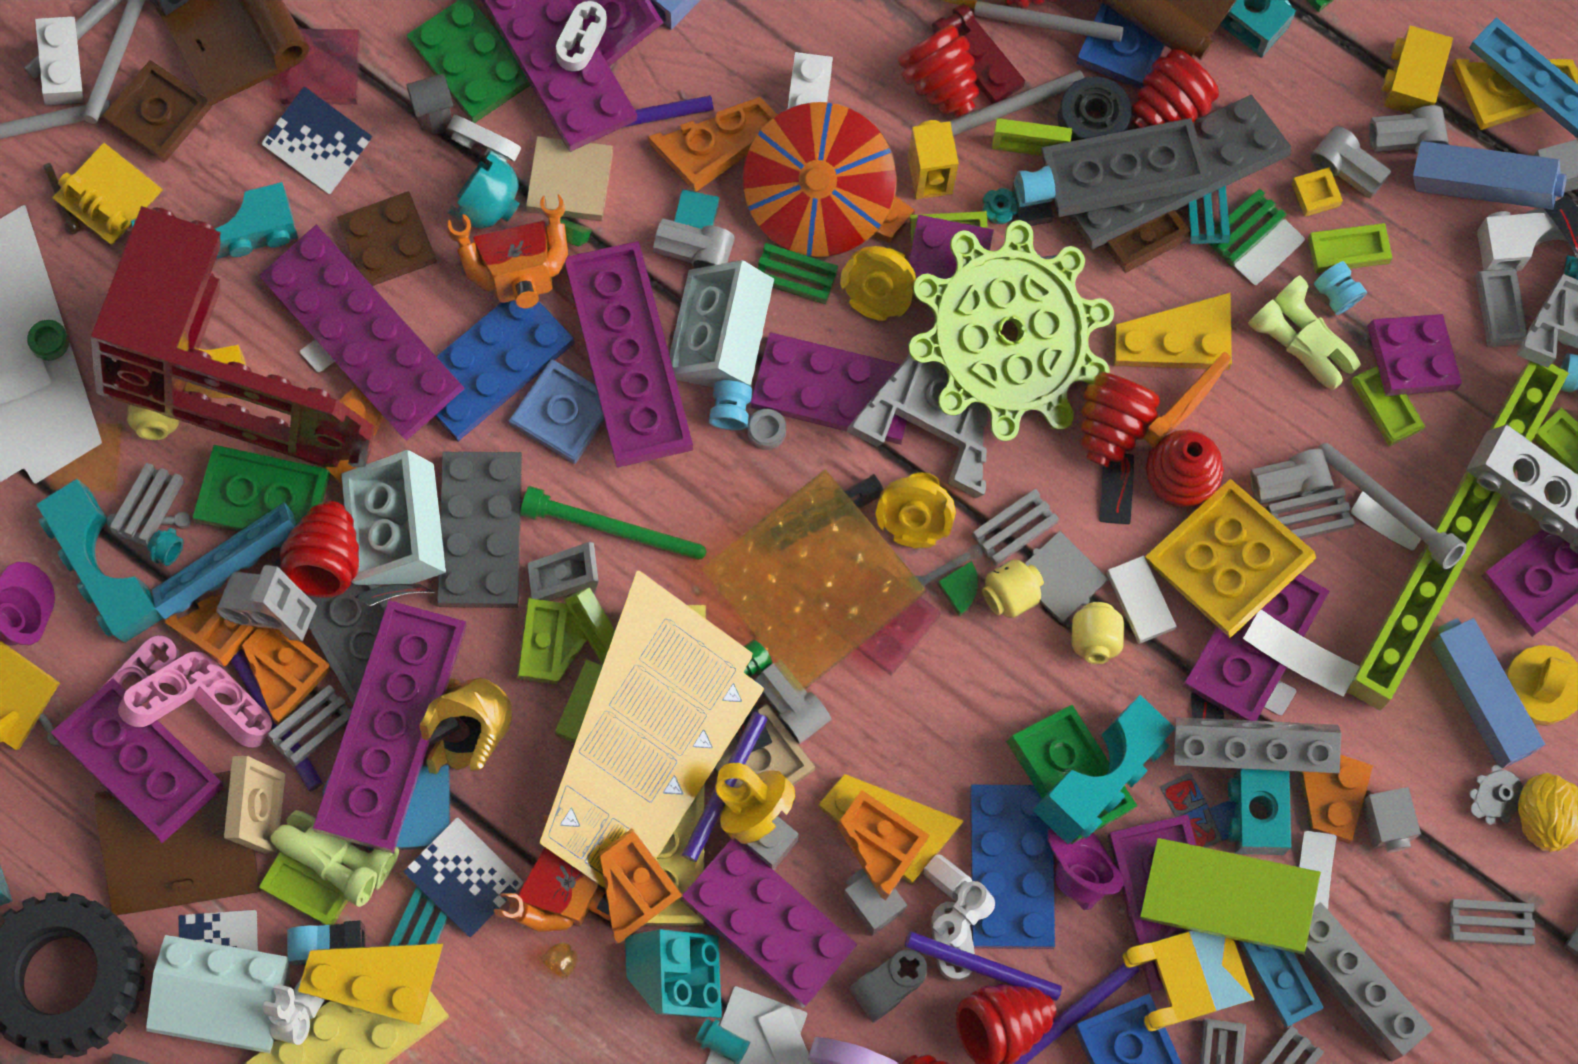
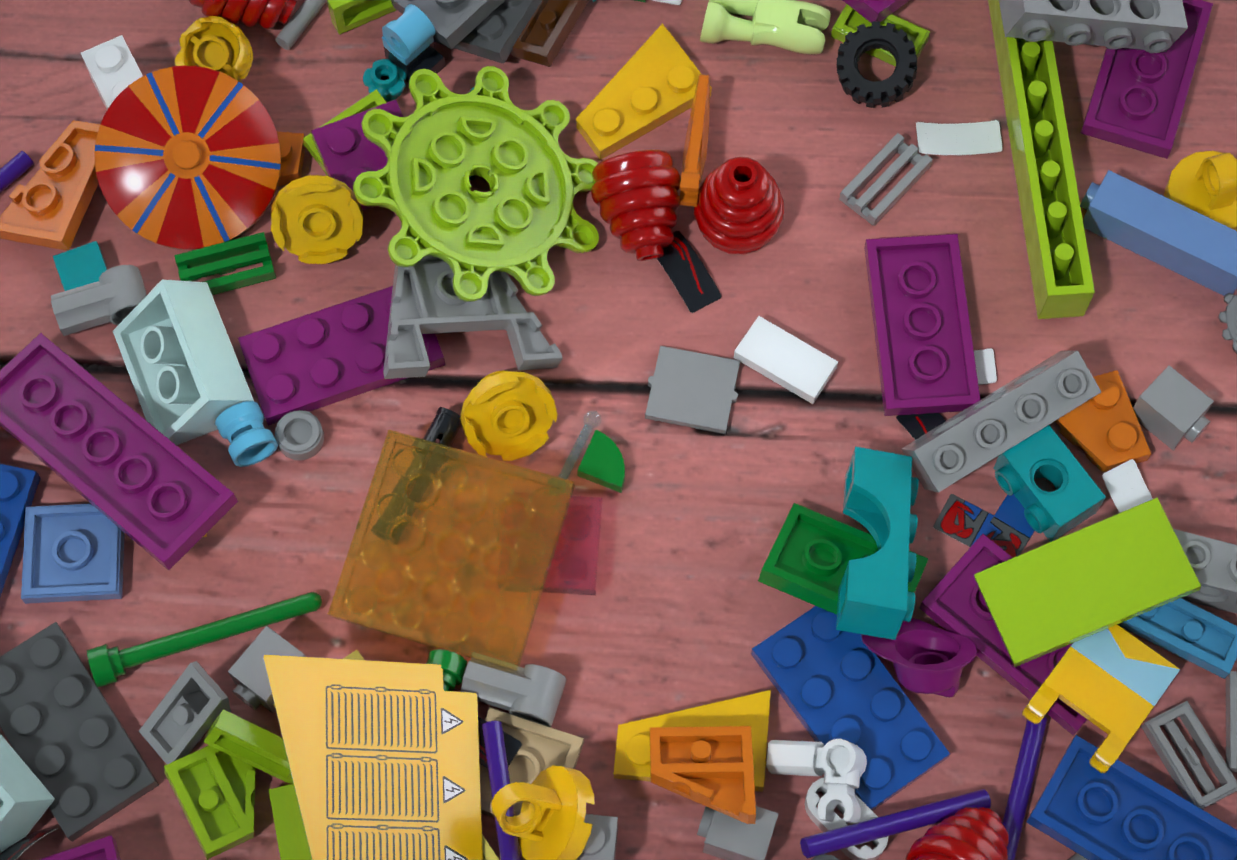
camera: 30 degrees left, 5 degrees down
yellow brick [908,120,959,200] -> none
light grey tile [972,488,1059,566] -> none
light yellow head [982,559,1044,618] -> none
light yellow head [1071,602,1124,664] -> none
yellow plate [1145,478,1316,638] -> none
white sticker [1243,610,1360,697] -> none
light grey piece [1250,449,1334,504] -> none
light grey piece [1318,443,1466,569] -> none
none -> yellow hair [175,16,253,83]
none -> light grey brick [228,626,306,713]
none -> black tyre [837,21,917,108]

